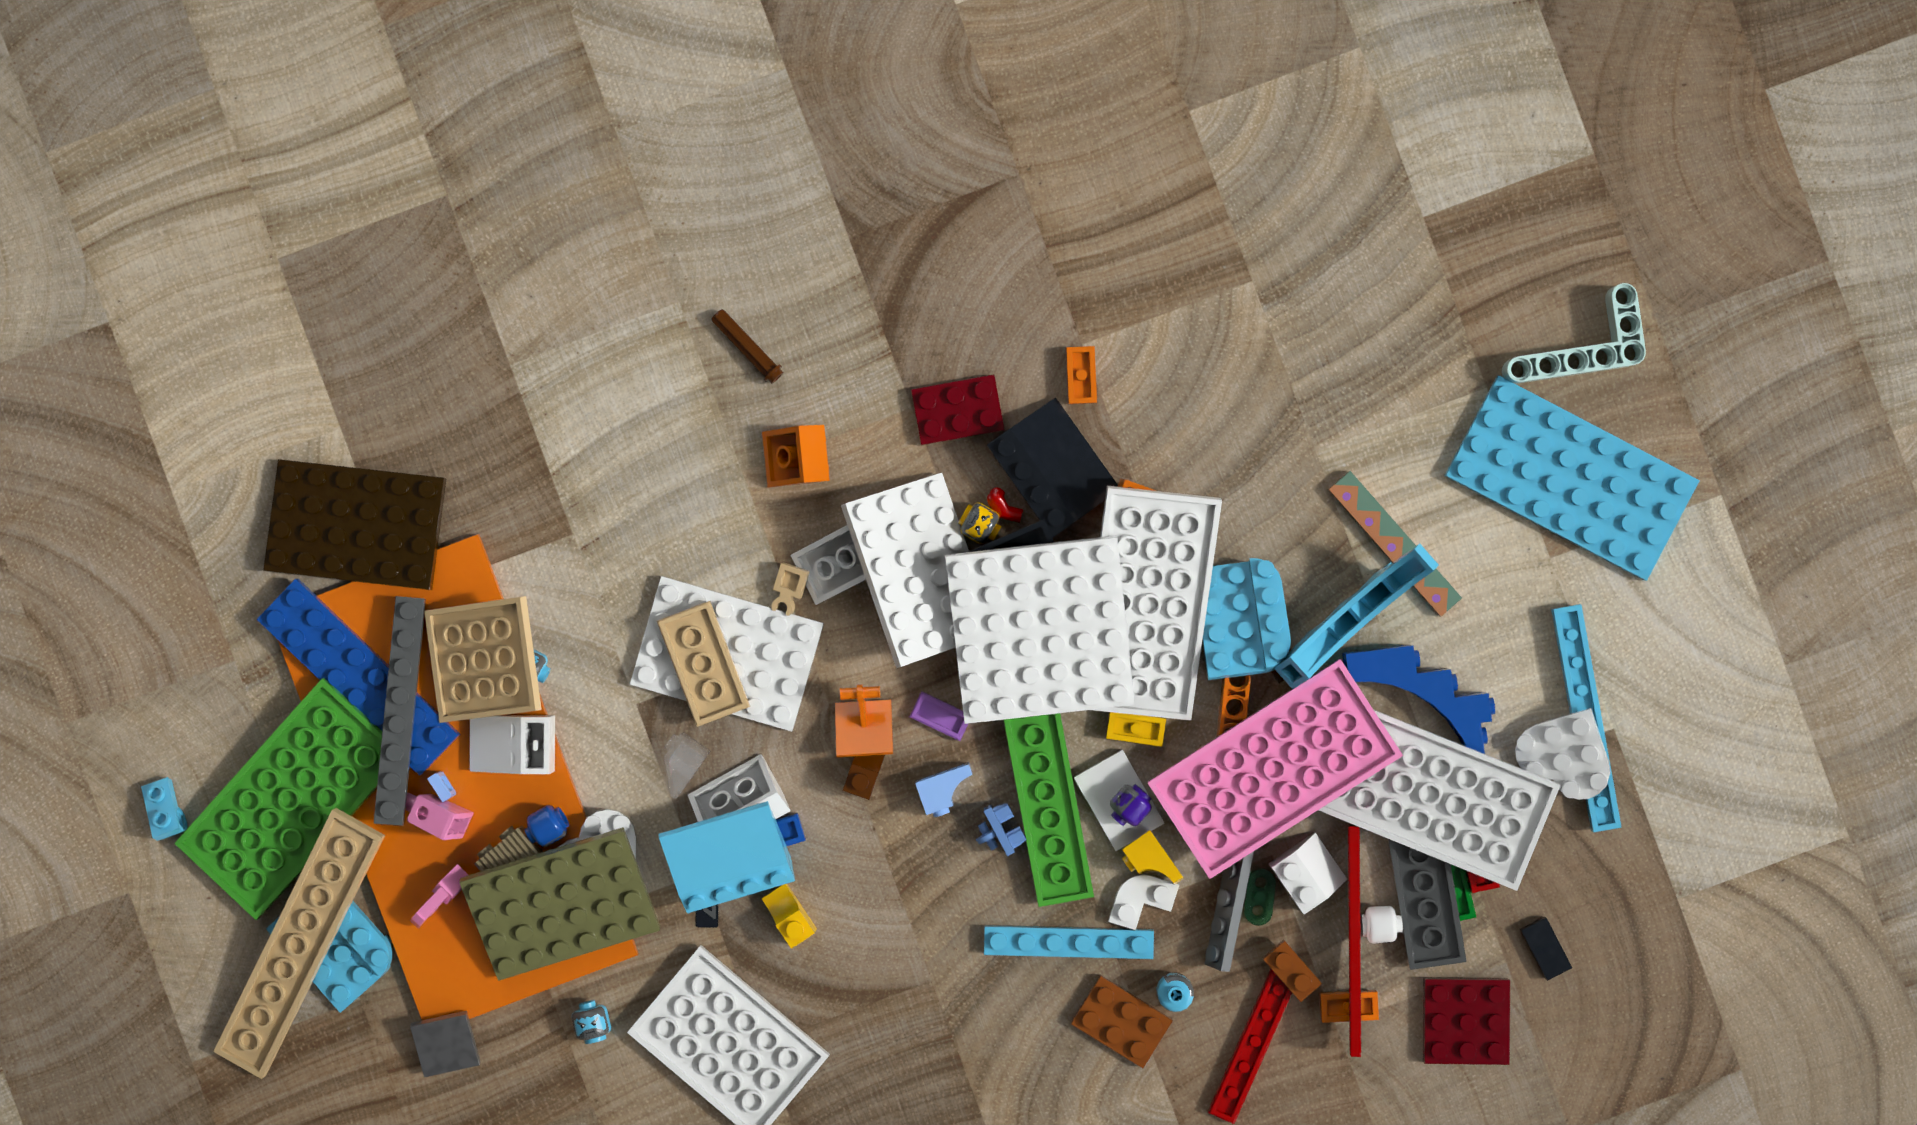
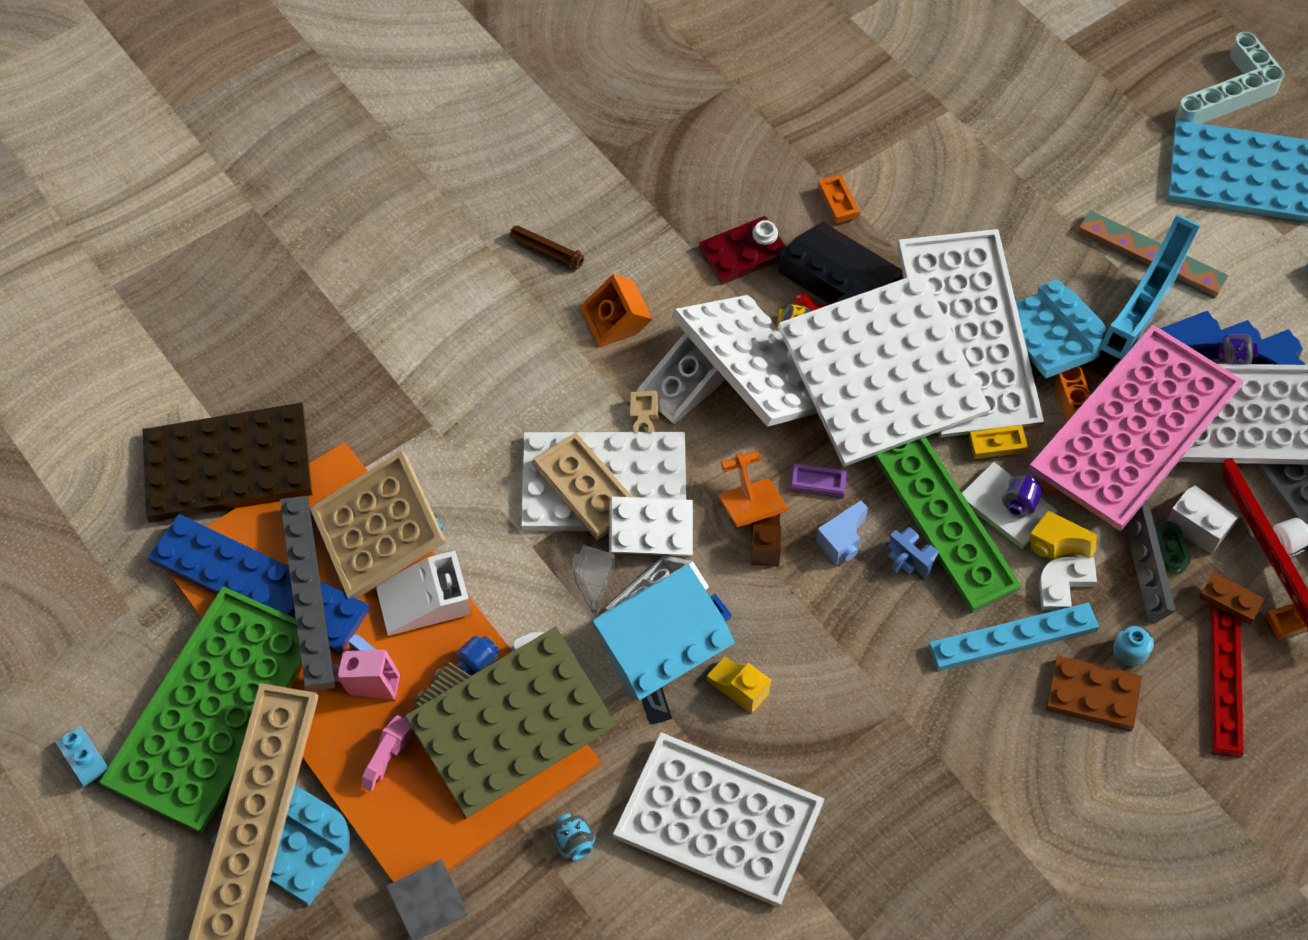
camera: 15 degrees left, 30 degrees down
none -> white plate [609,496,693,556]
none -> white plate [752,220,778,245]
none -> head [1218,334,1258,364]

